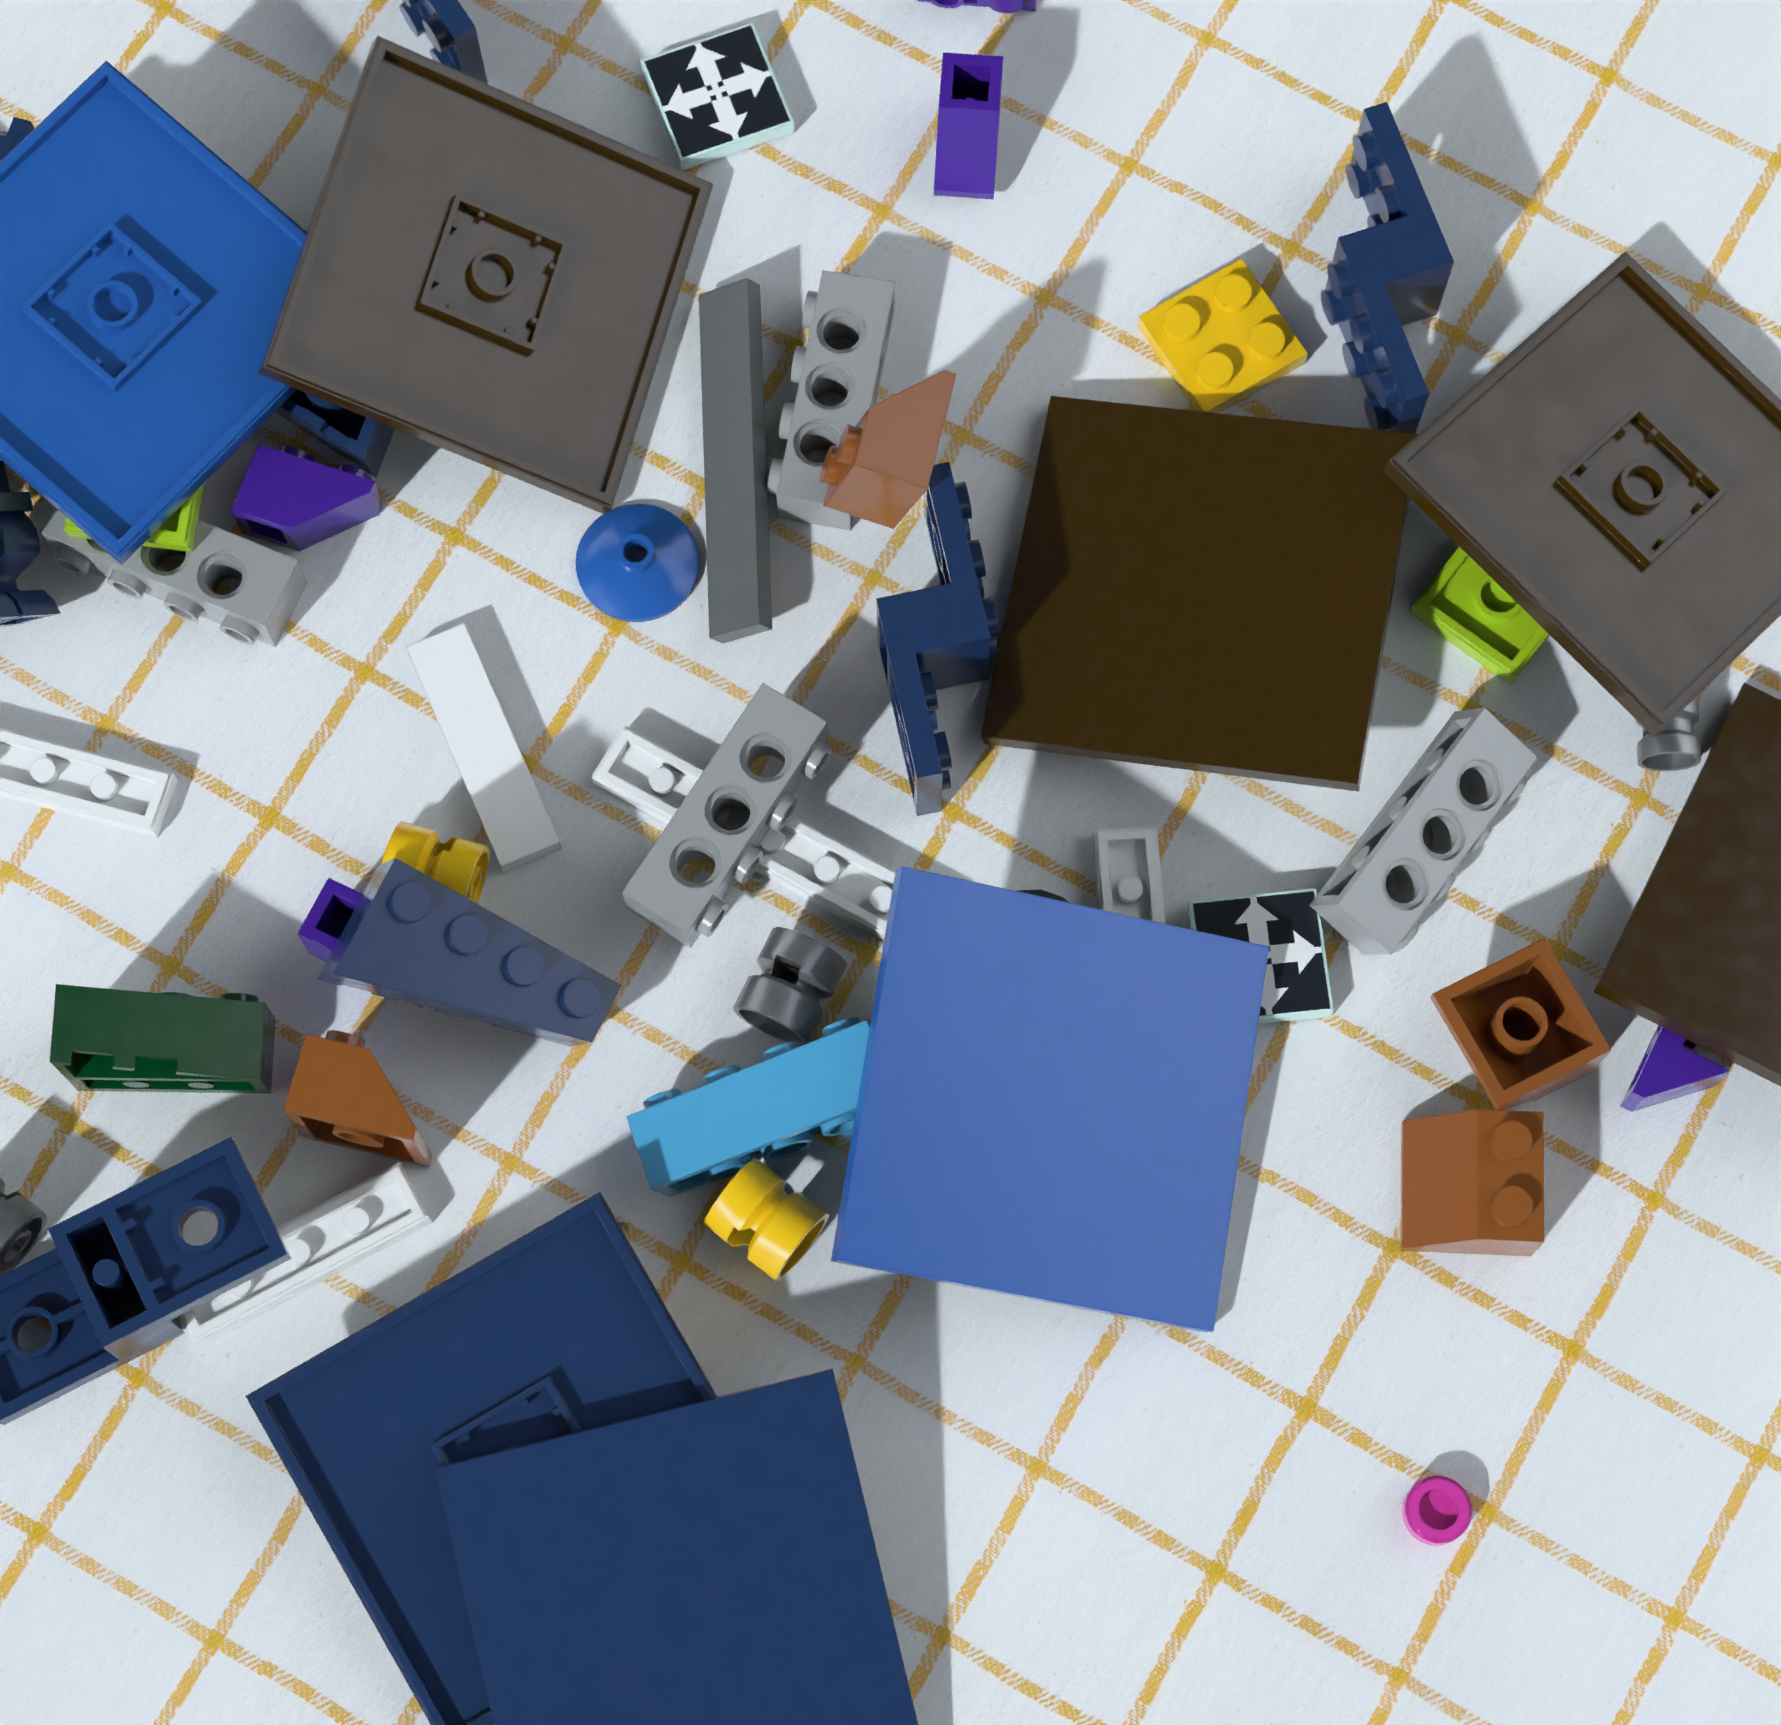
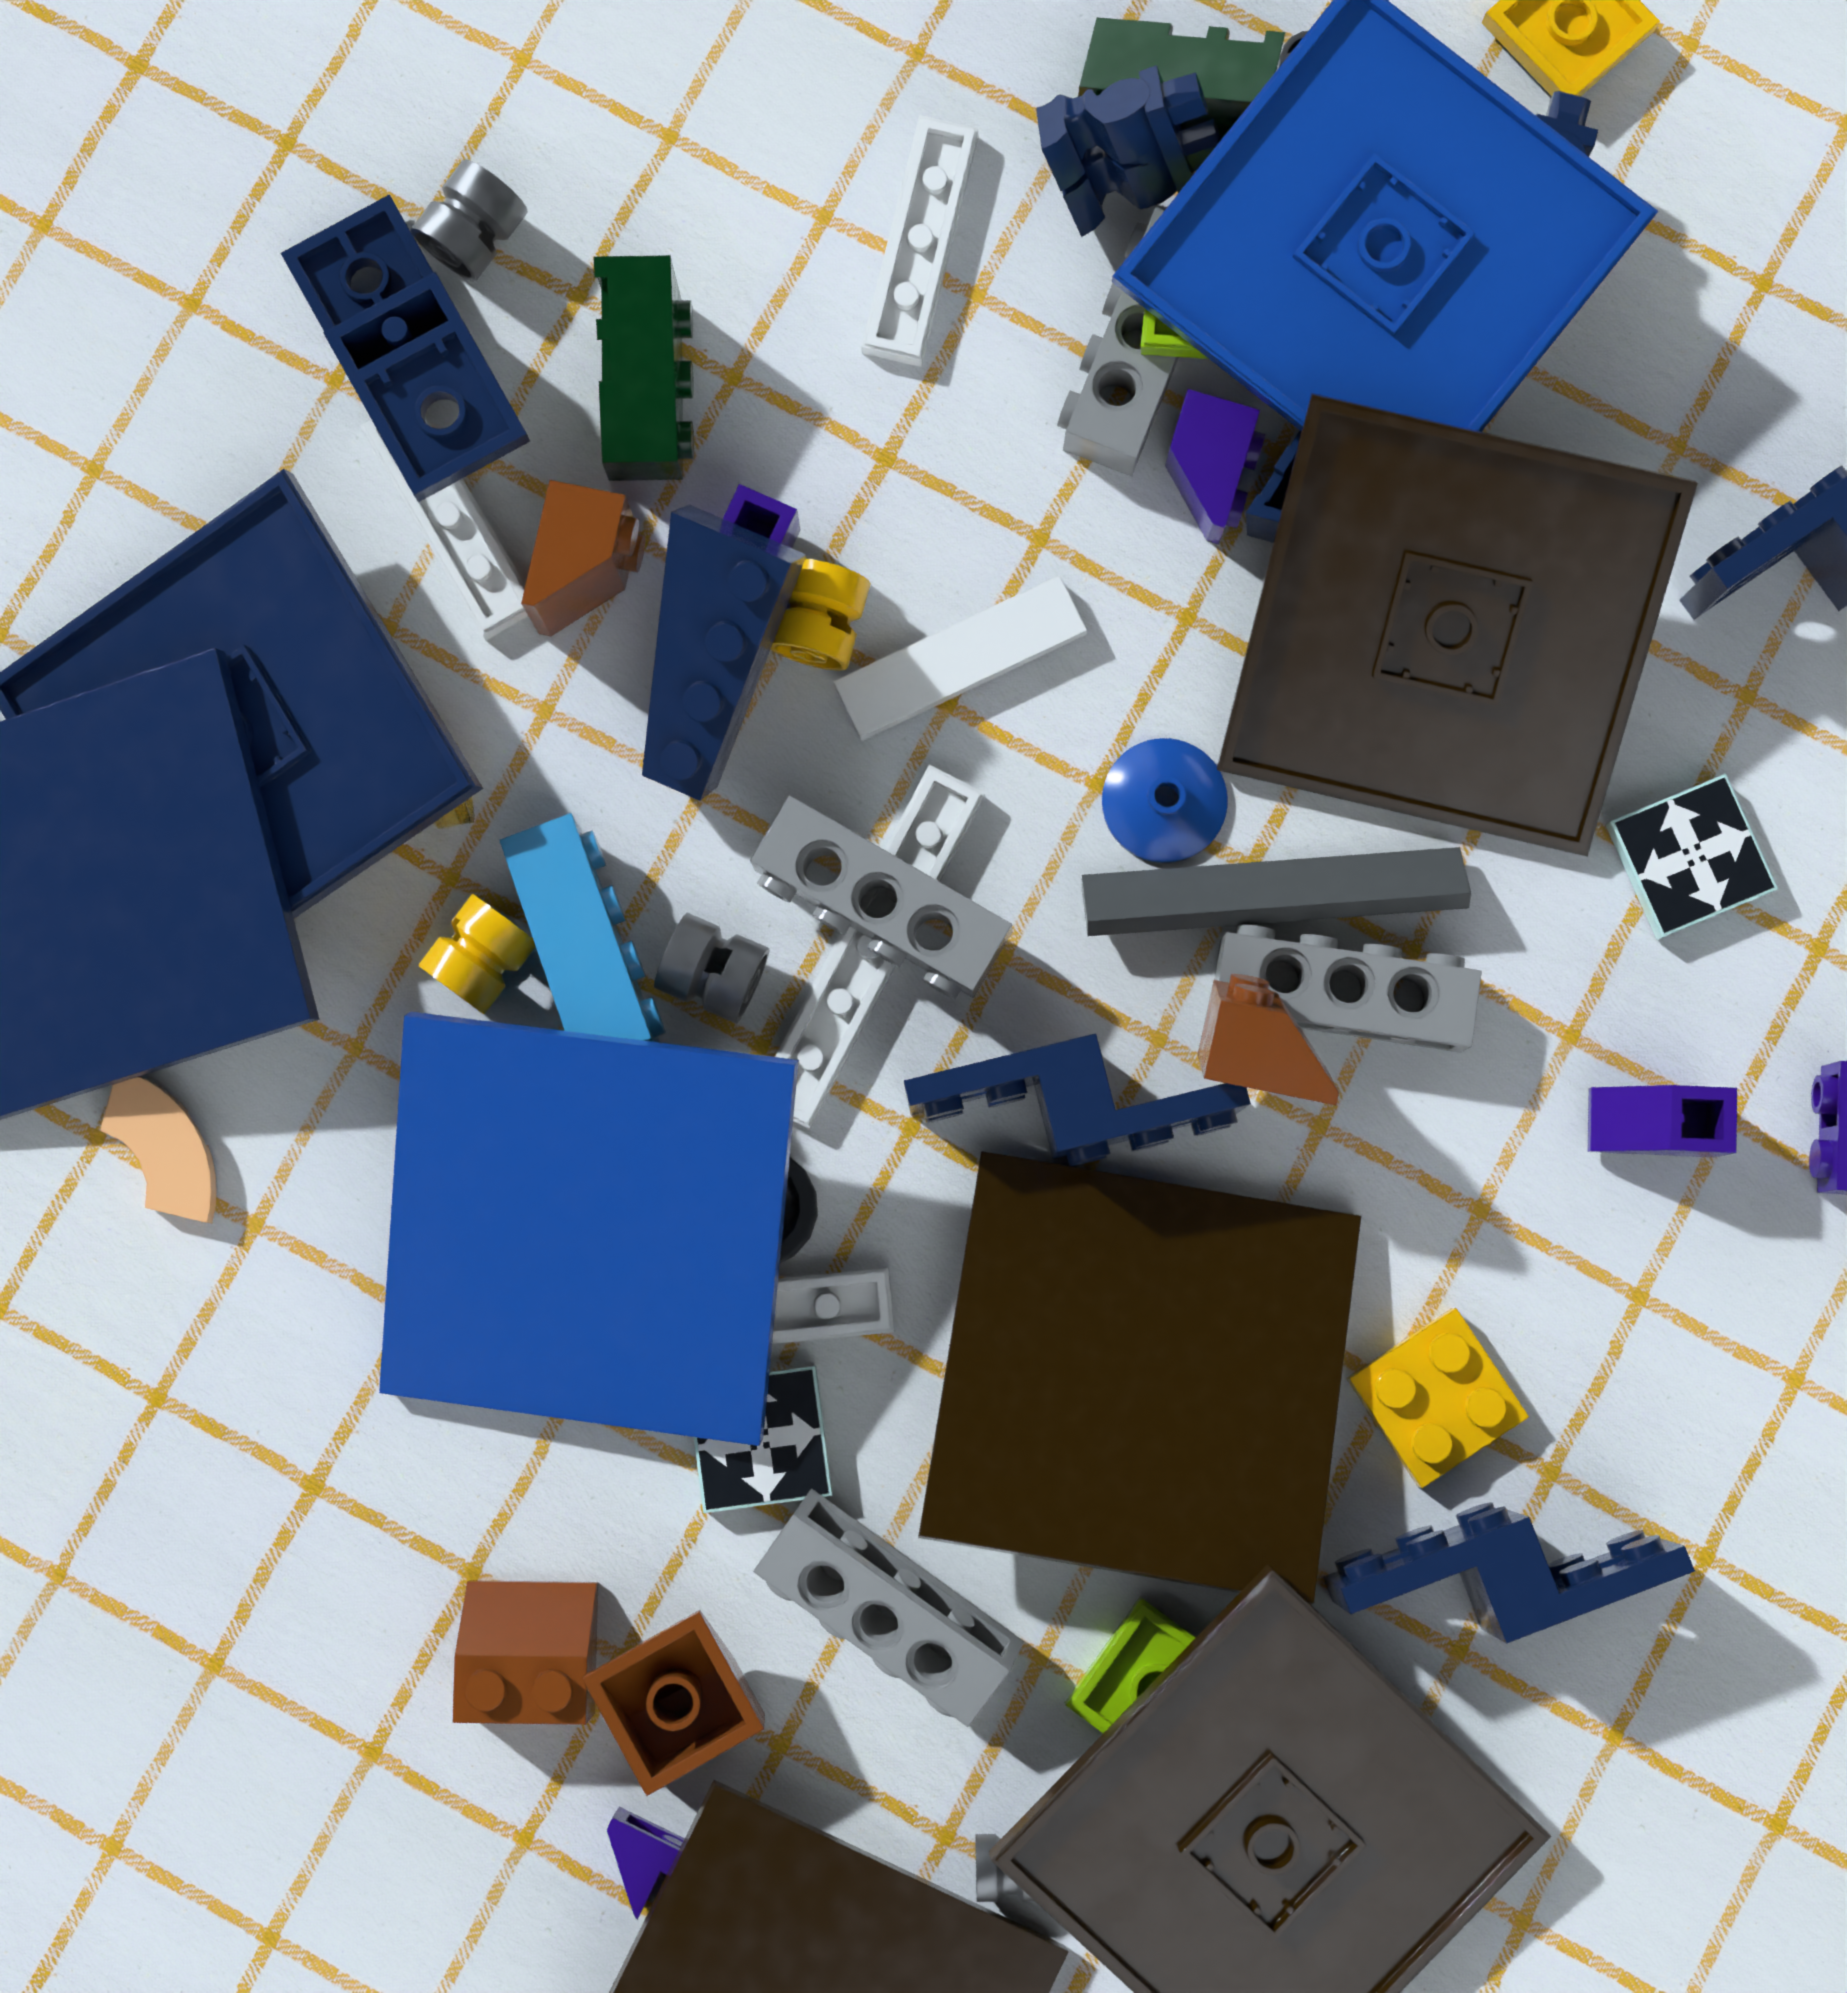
camera: 90 degrees right, 10 degrees up
dark pink tile [1402,1476,1472,1546] -> none
none -> light nougat tile [100,1076,217,1224]

